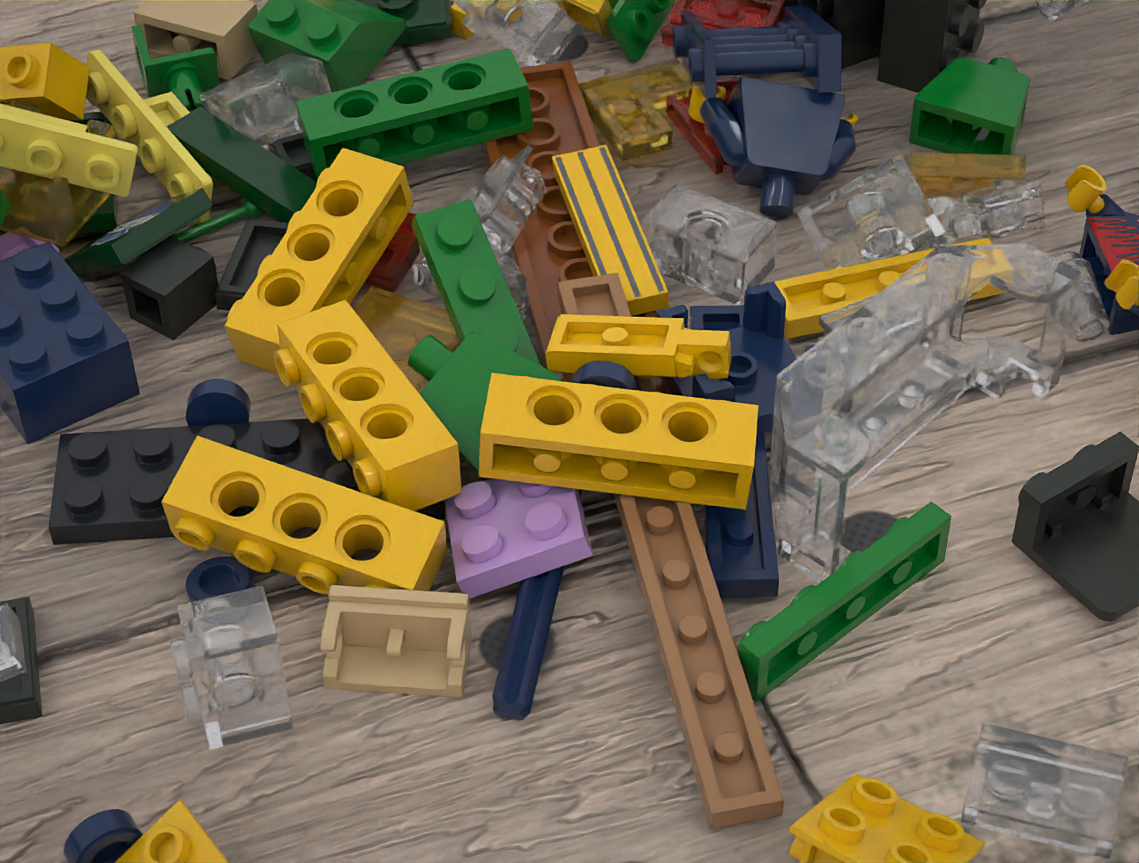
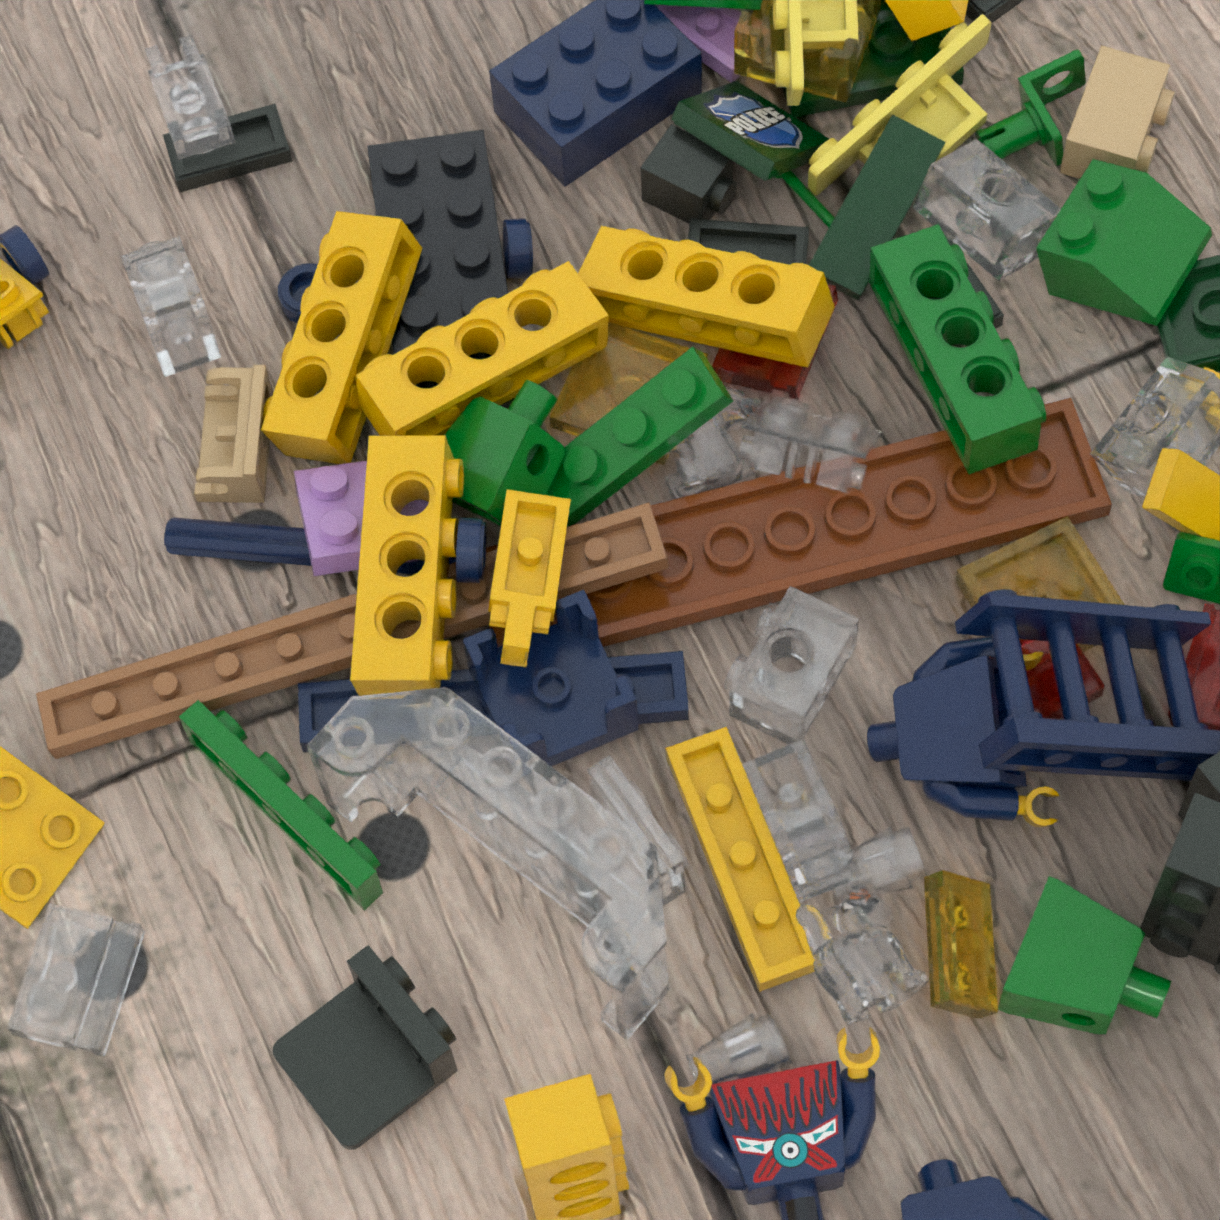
camera: 90 degrees right, 20 degrees up
yellow tile [552,145,669,316] -> none

